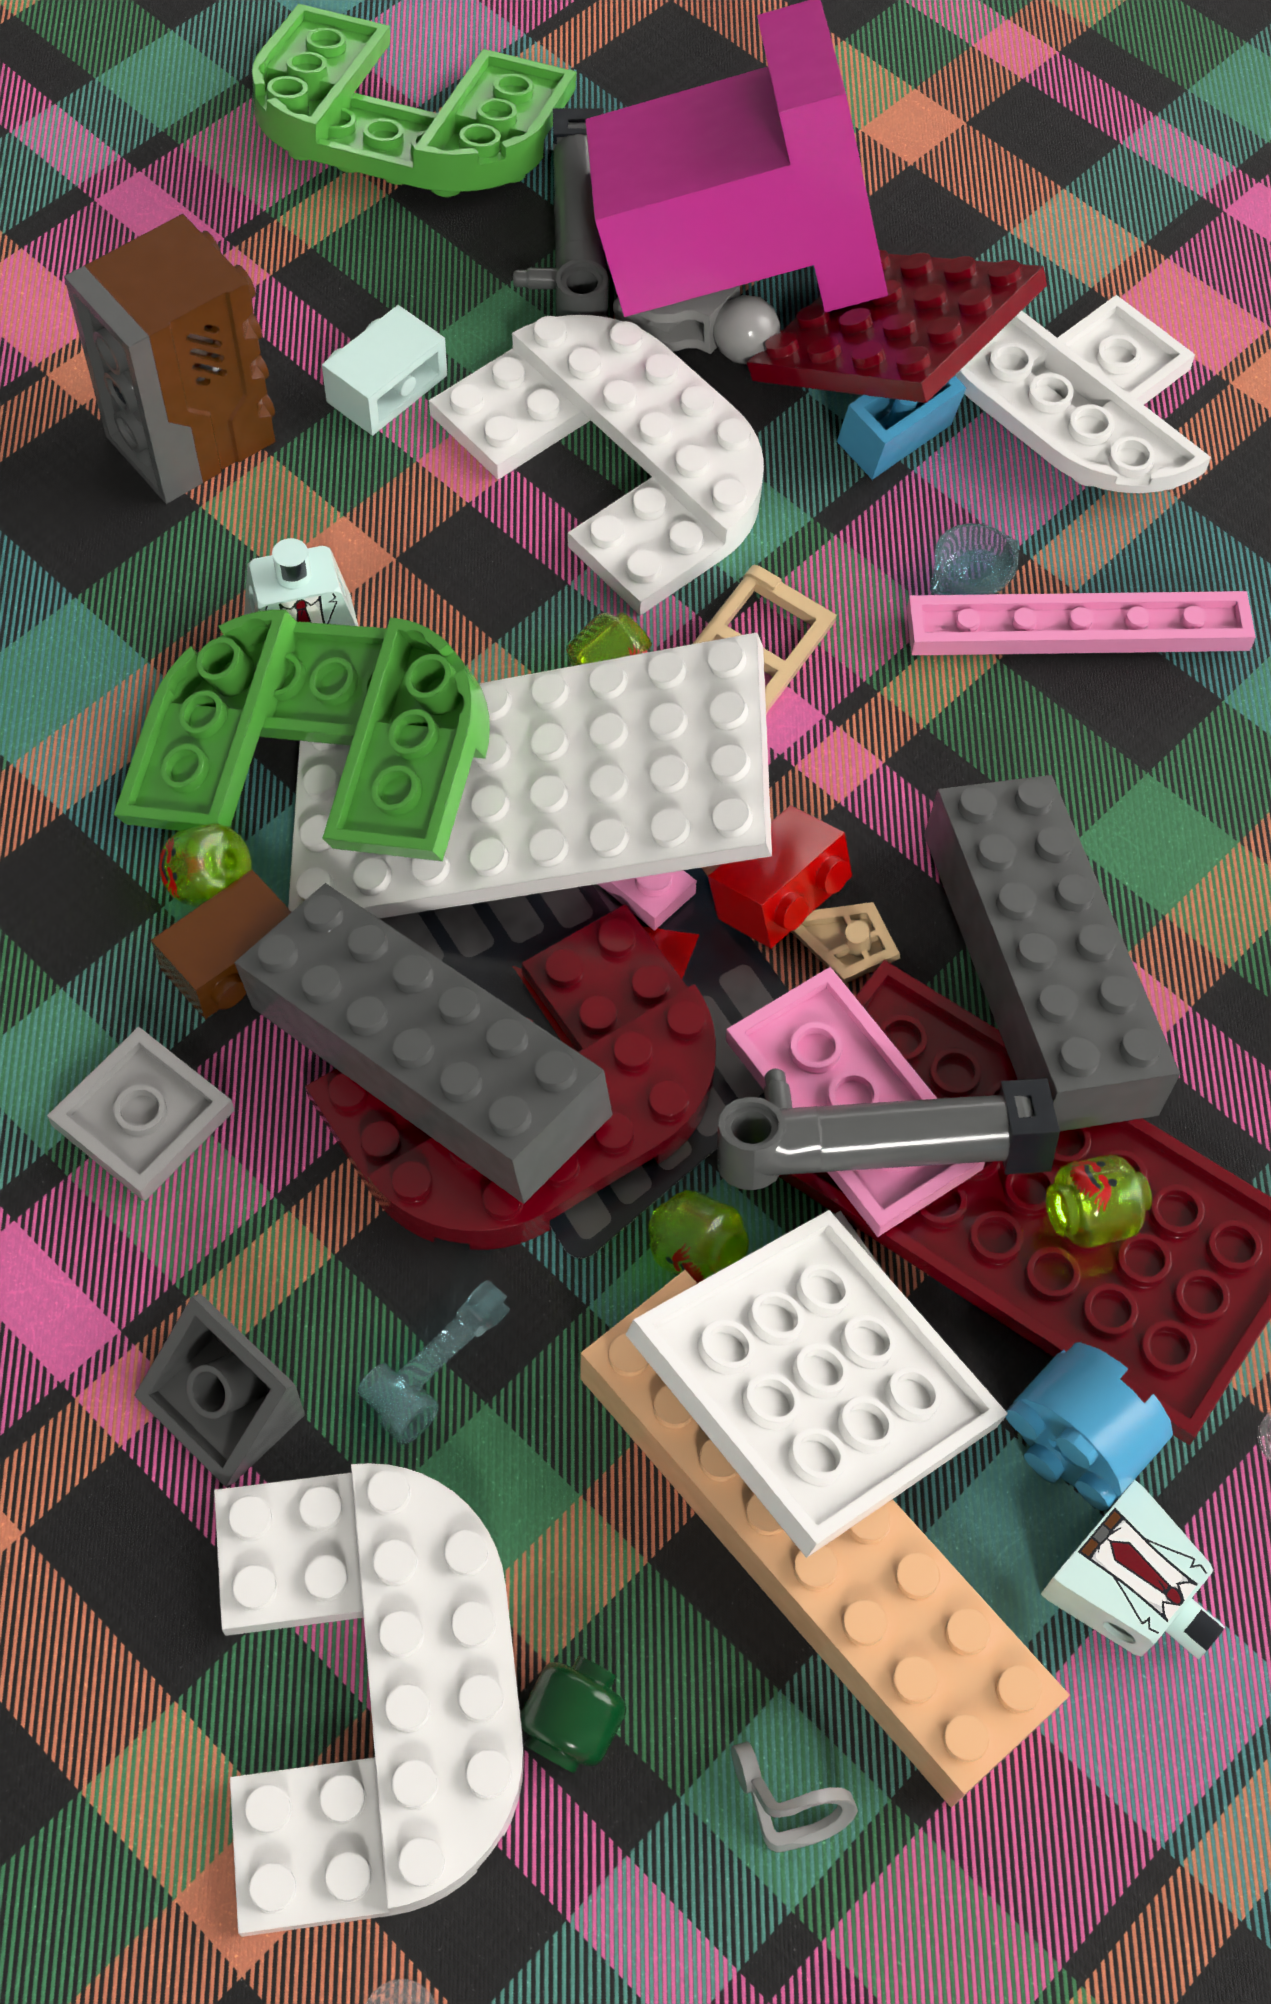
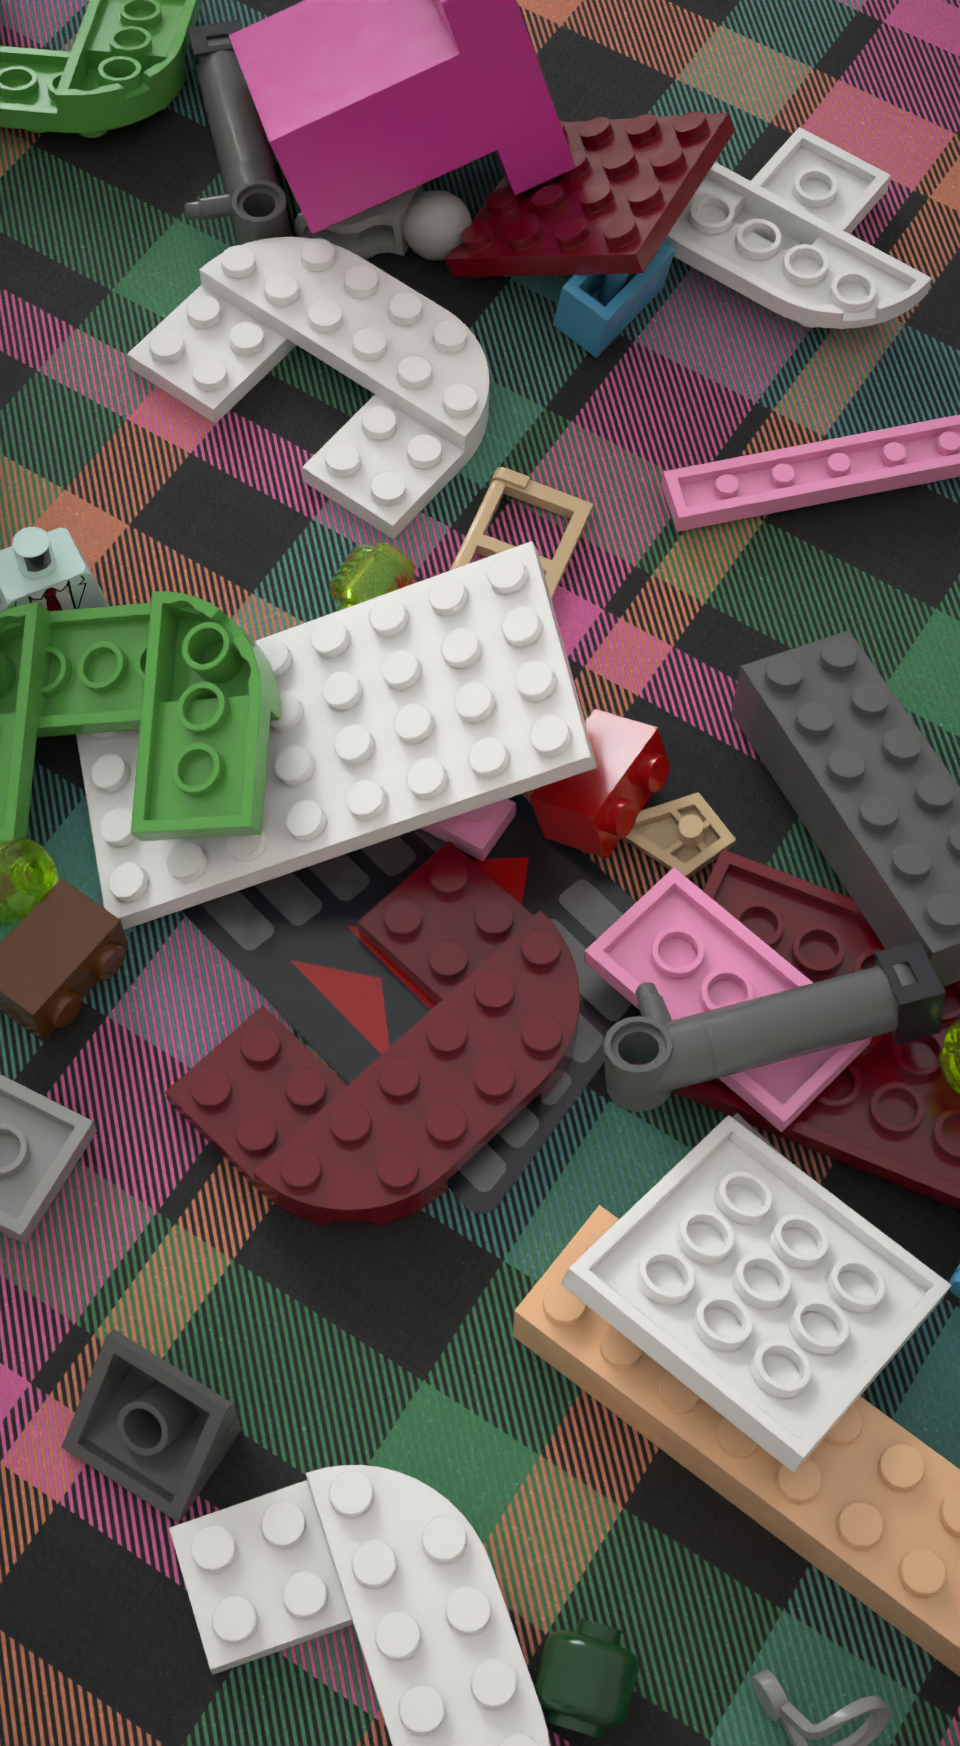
camera: 10 degrees left, 0 degrees up
dark grey brick [235,883,613,1204] -> none
light aqua brick [322,305,447,436] -> none
clear light blue brick [358,1280,510,1445] -> none
clear neon green head [648,1190,749,1283] -> none
clear light blue hat [930,523,1019,595] -> none

